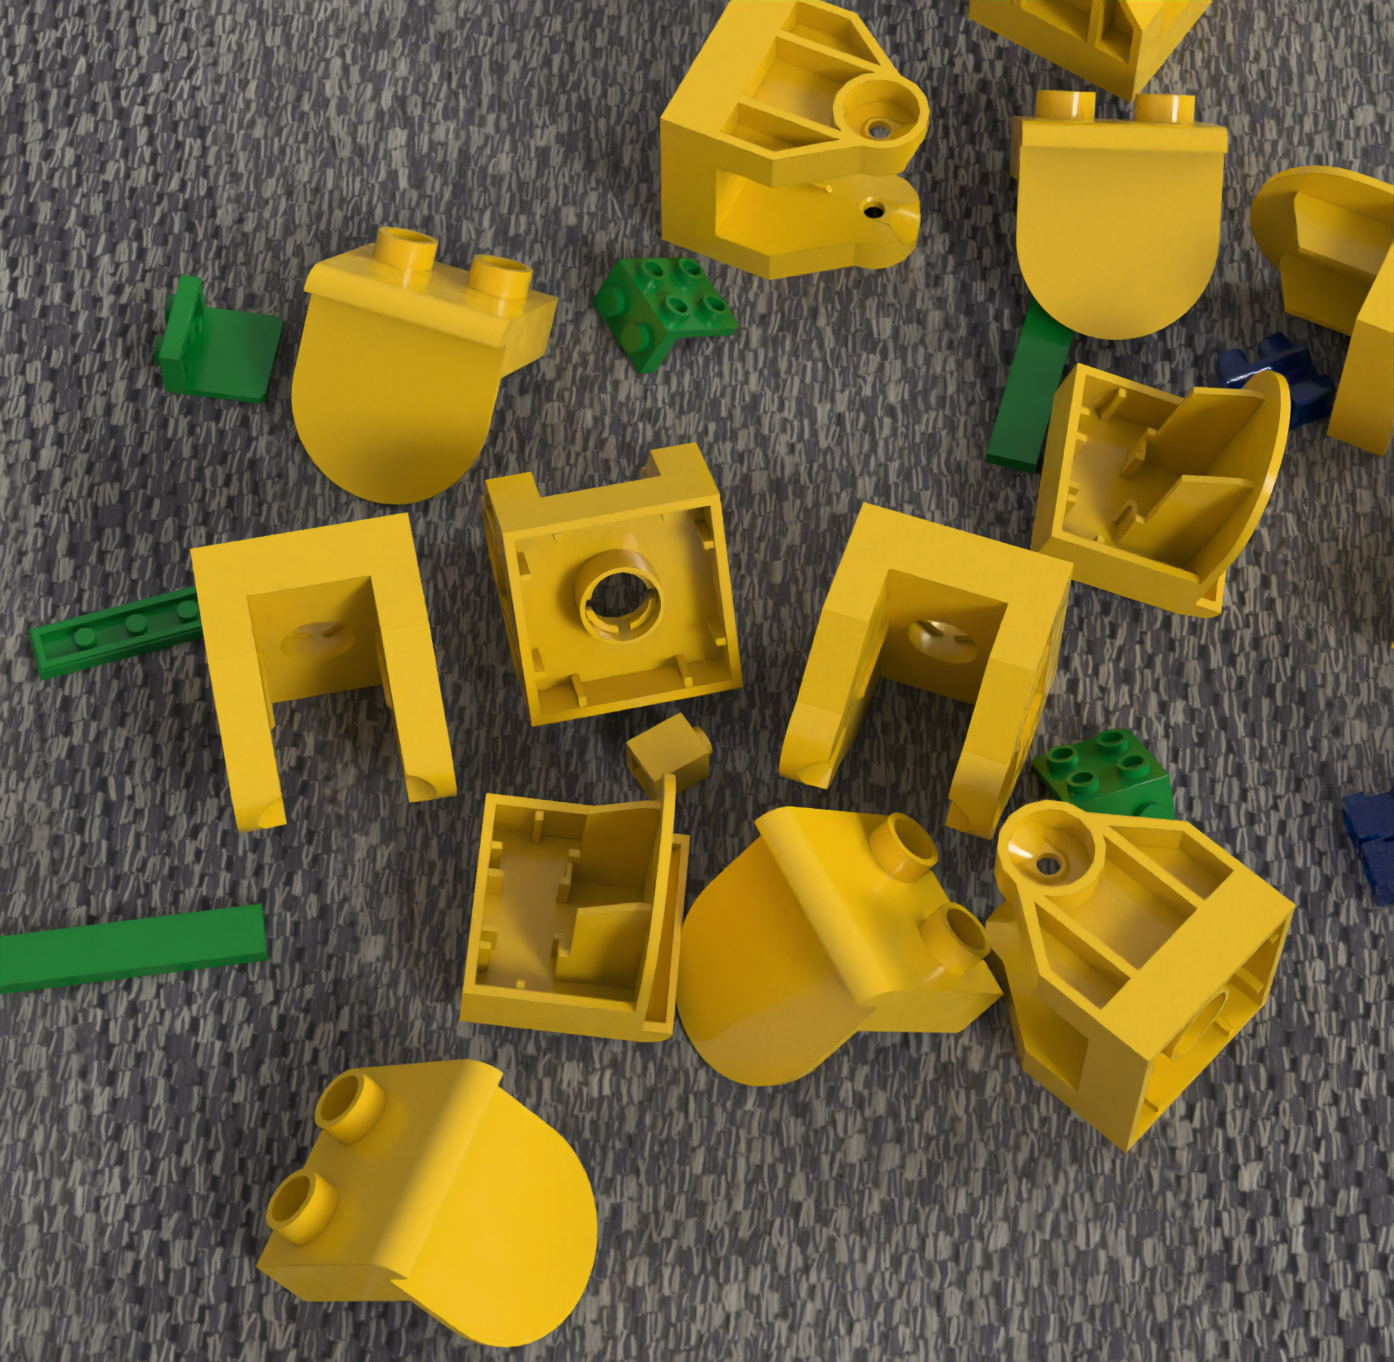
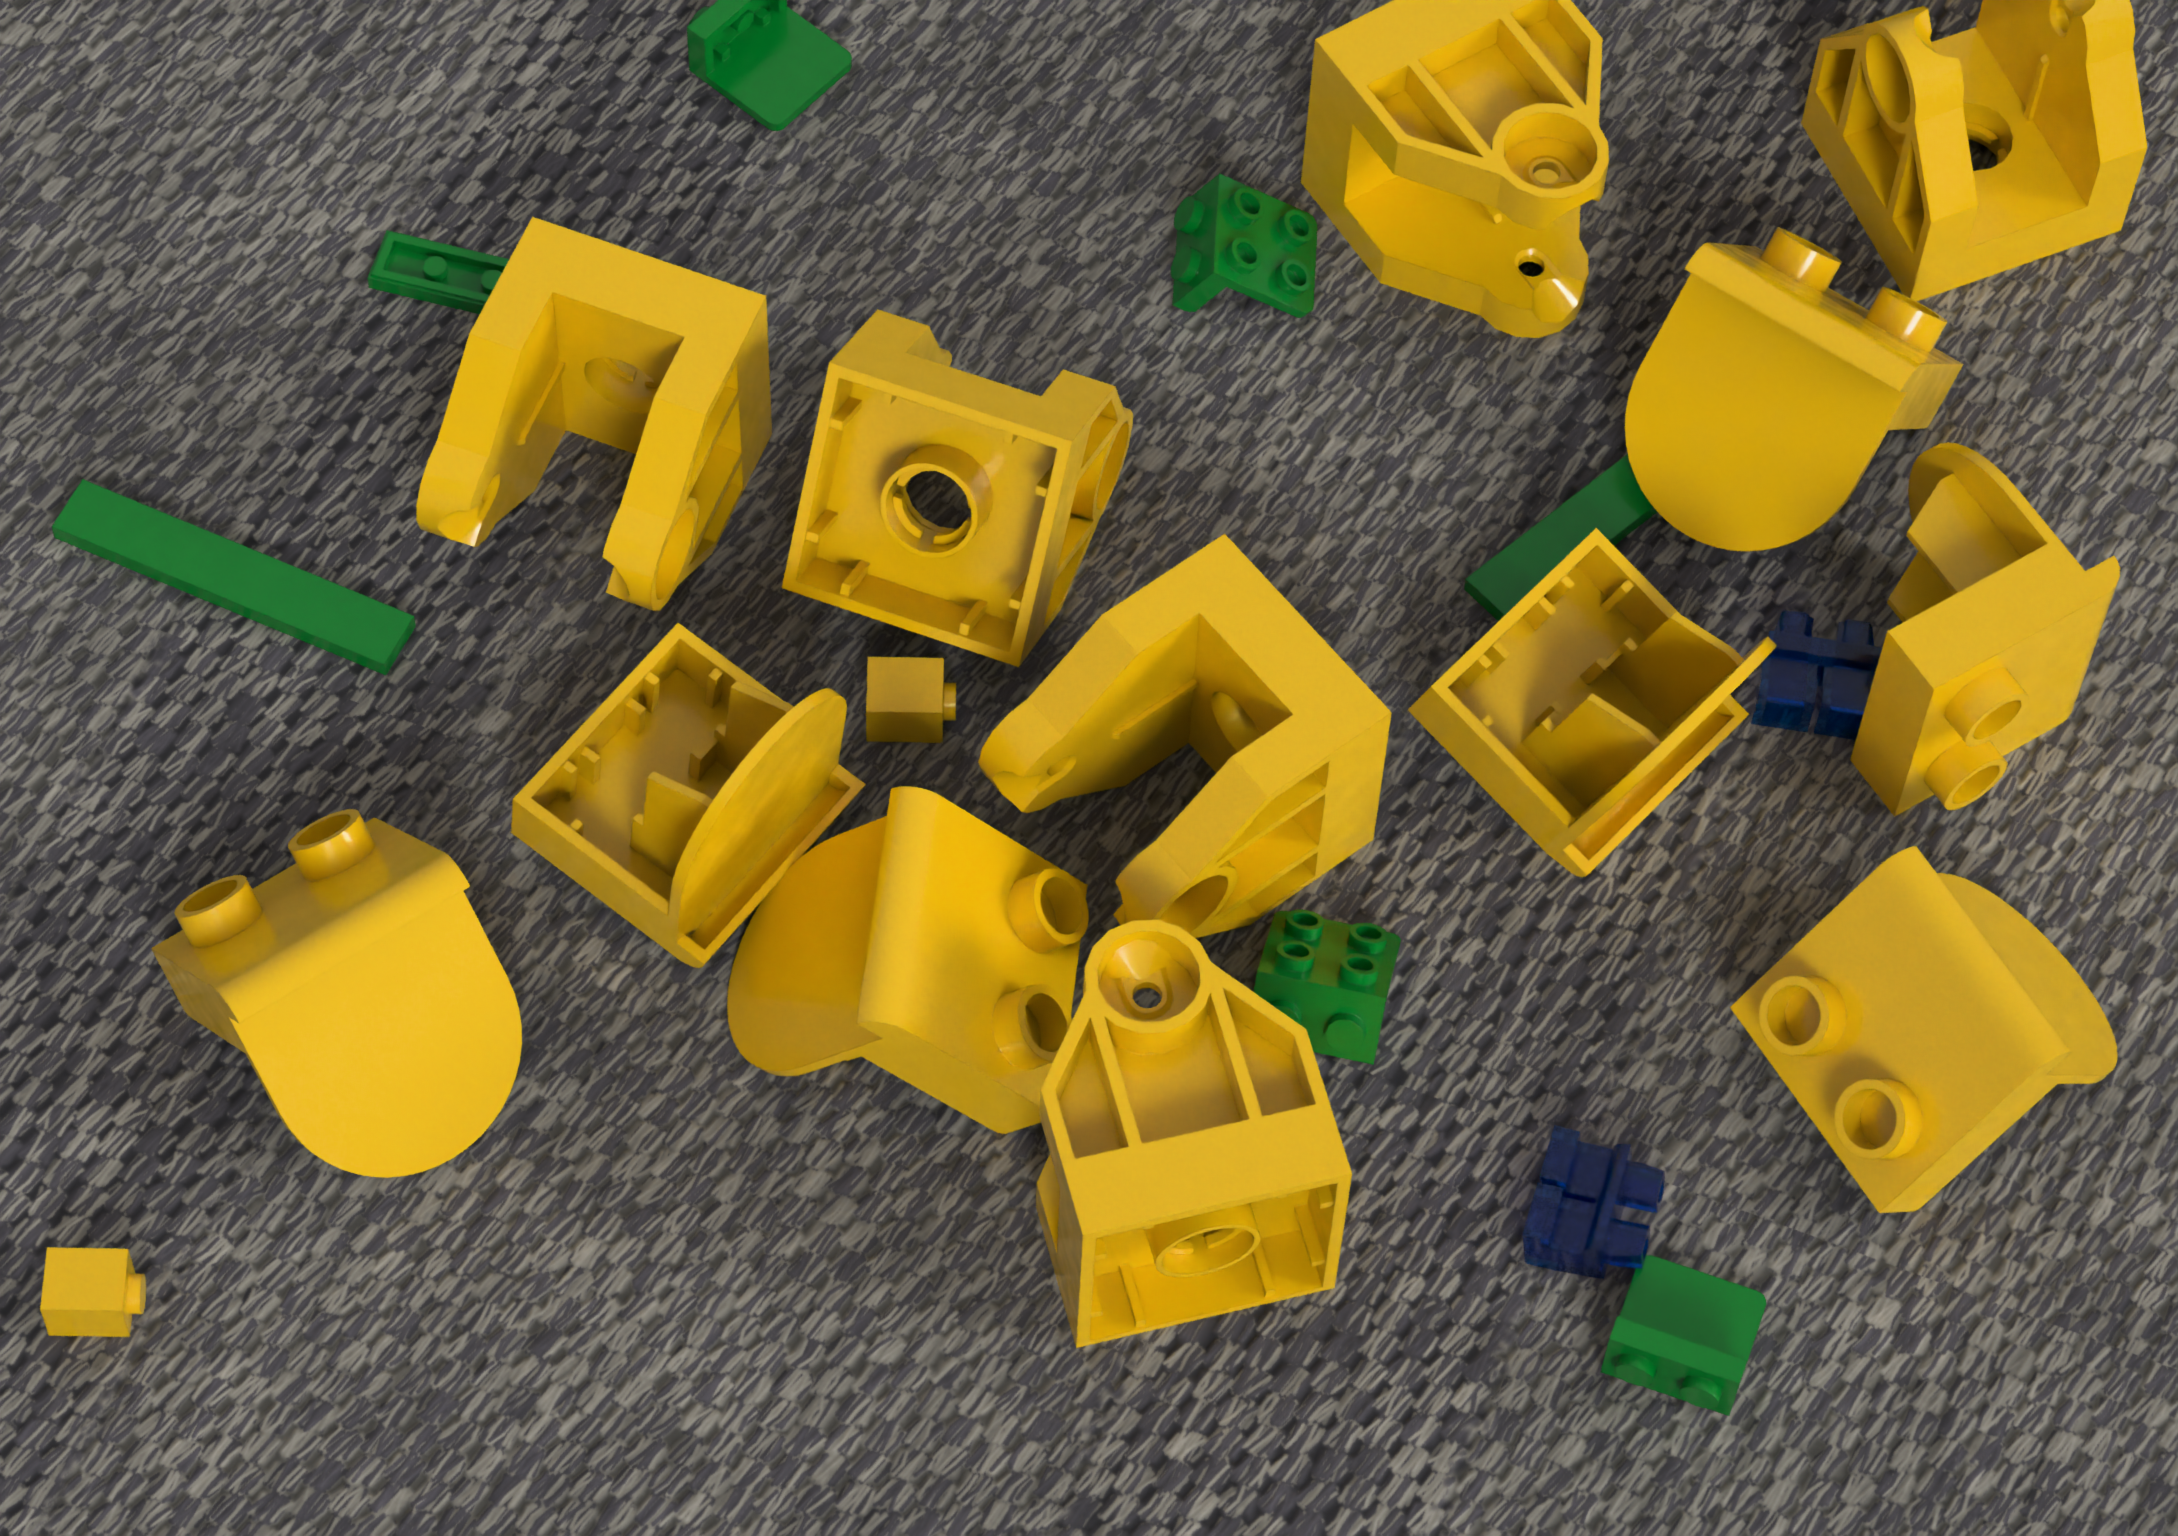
camera: 30 degrees right, 0 degrees up
yellow plate [291,227,558,505] -> none

